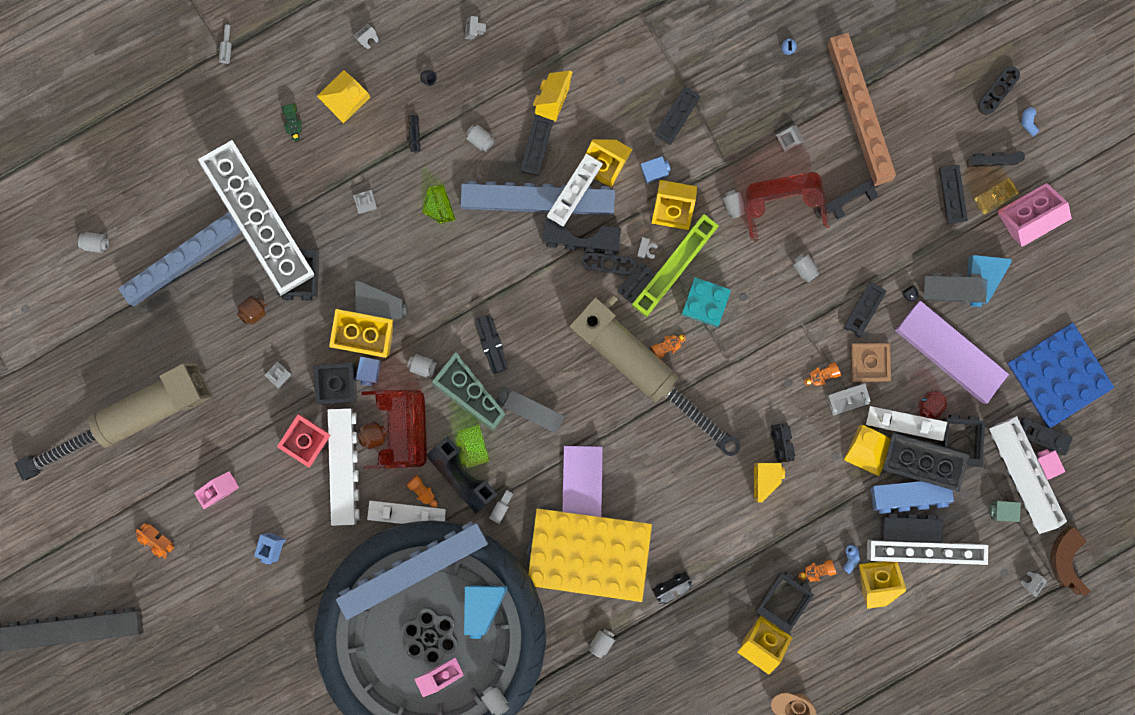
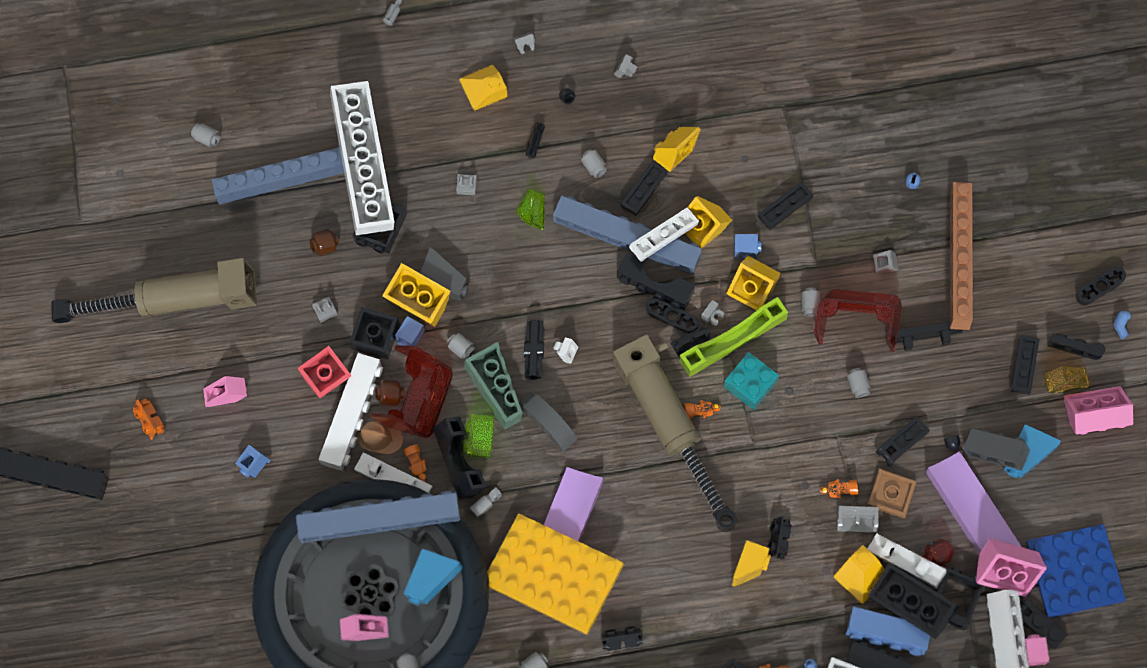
camera: 20 degrees right, 15 degrees down
dark green piece [281,104,302,142] -> none
none -> medium nougat piece [357,421,403,454]
none -> white tile [553,337,578,364]
none -> bright pink slope [976,538,1047,597]

